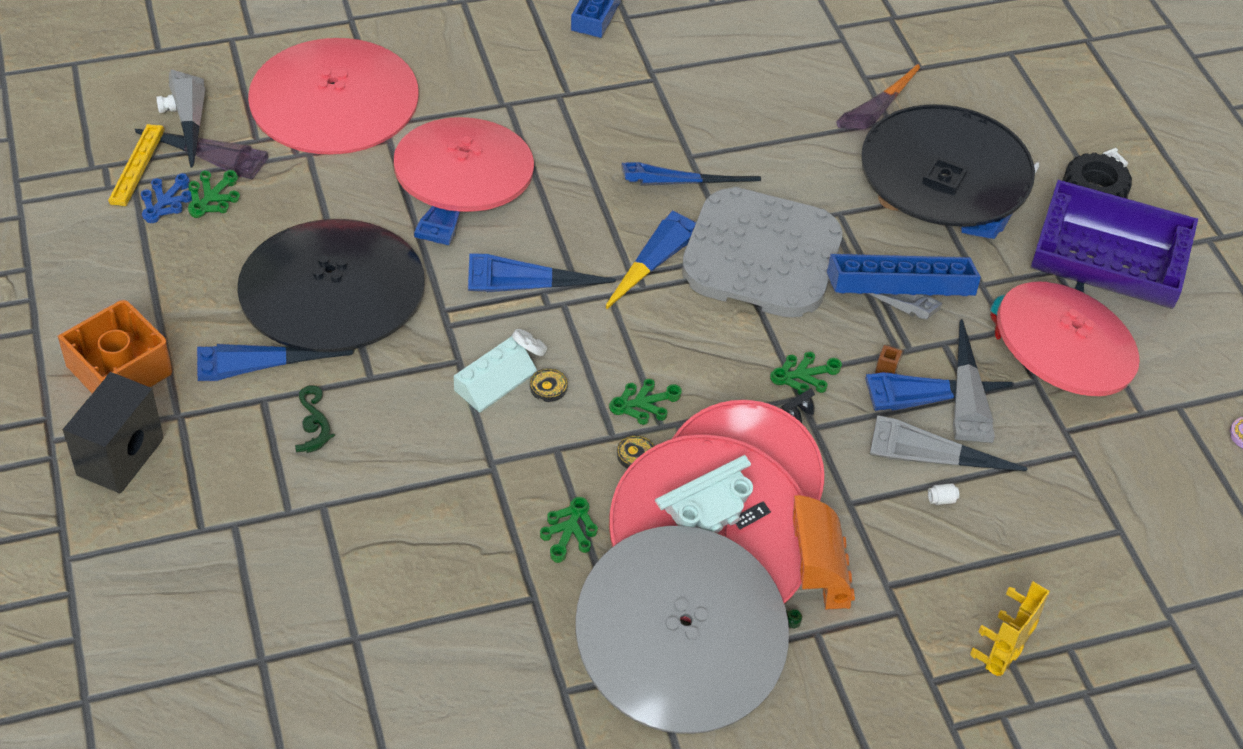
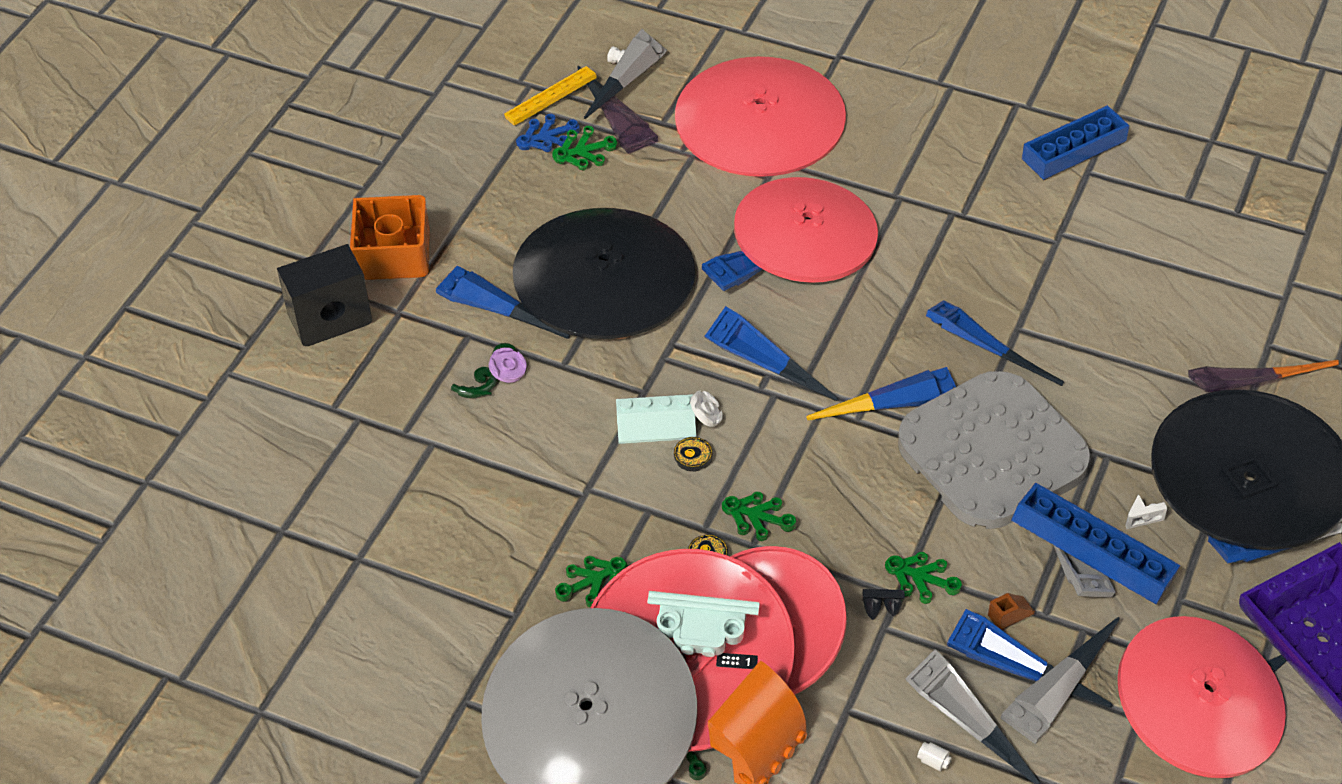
camera: 45 degrees right, 0 degrees up
none -> lavender tile [488,348,527,383]
none -> white slope [1125,495,1167,529]

